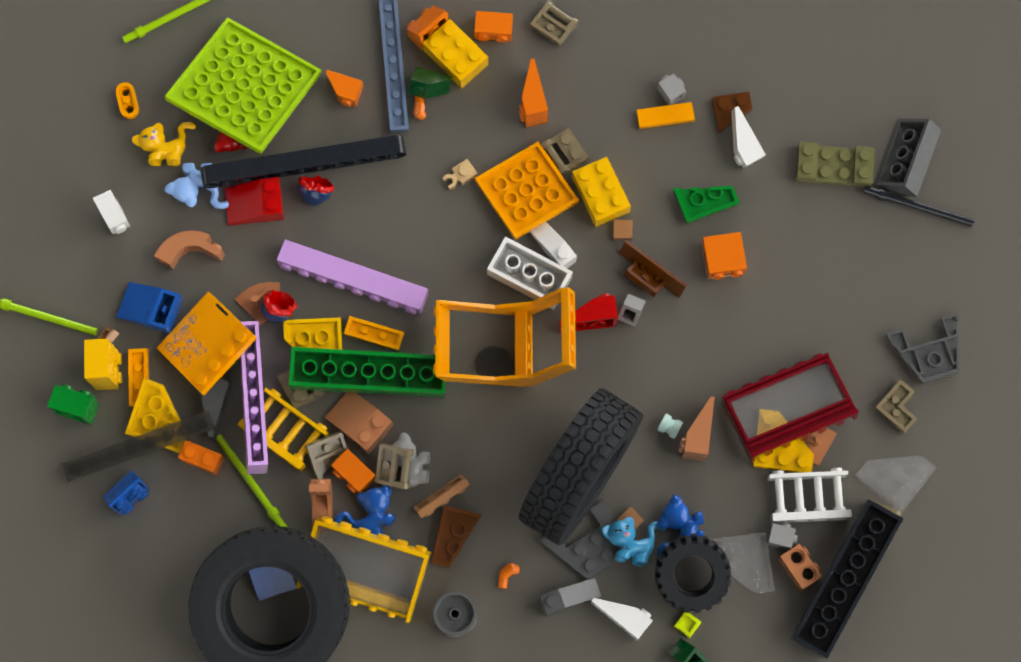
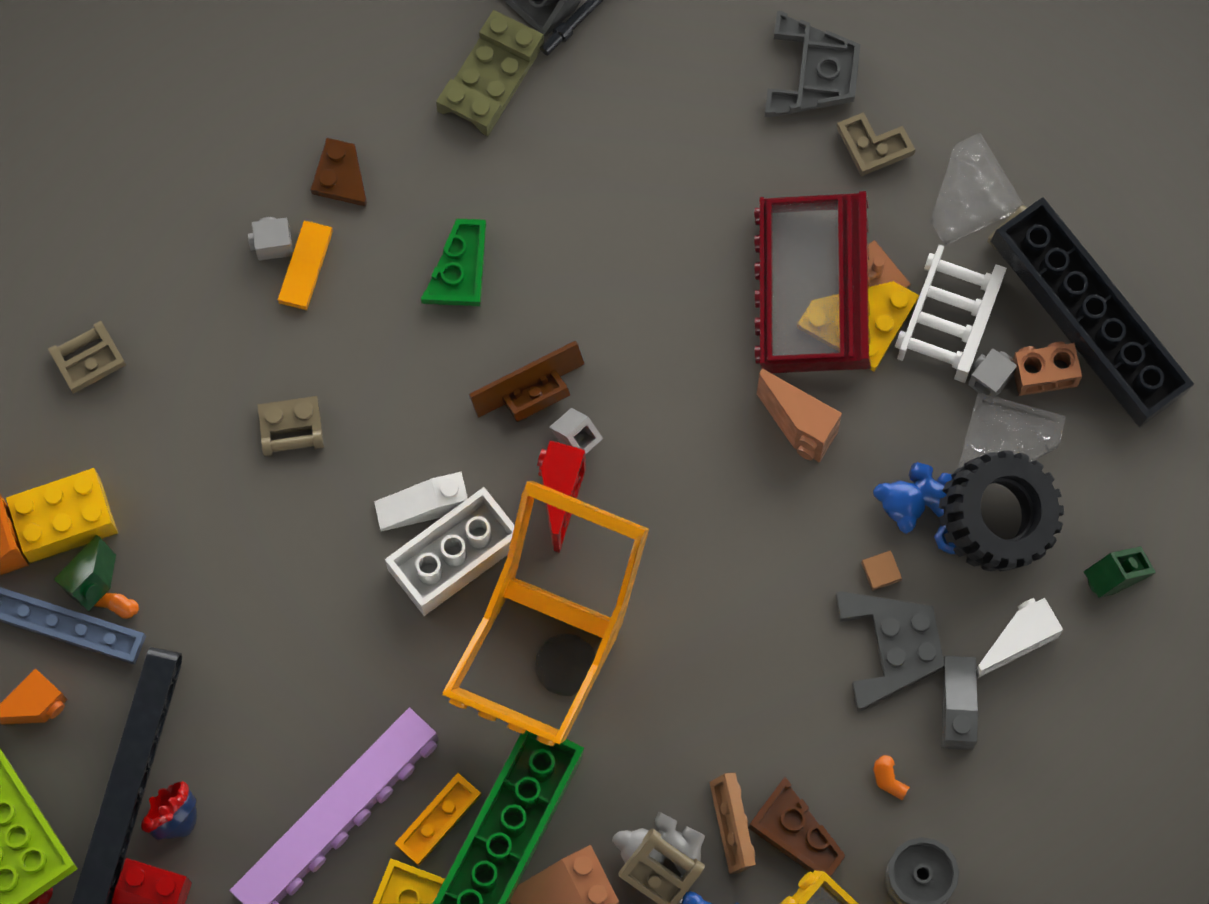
camera: 65 degrees left, 5 degrees down
tan plate [443,159,478,190] -> none
orange brick [474,11,513,43] -> none
light orange plate [475,142,579,240] -> none
black tyre [518,388,643,545] -> none
orange slope [519,58,548,128] -> none
yellow brick [572,157,631,227] -> none
dark azure animal [601,517,666,567] -> none
medium nougat tile [613,220,633,240] -> none
light aqua wheel [657,413,683,439] -> none
neon yellow tile [673,612,702,639] -> none
orange piece [701,232,747,280] -> none
white slope [731,106,766,168] -> none

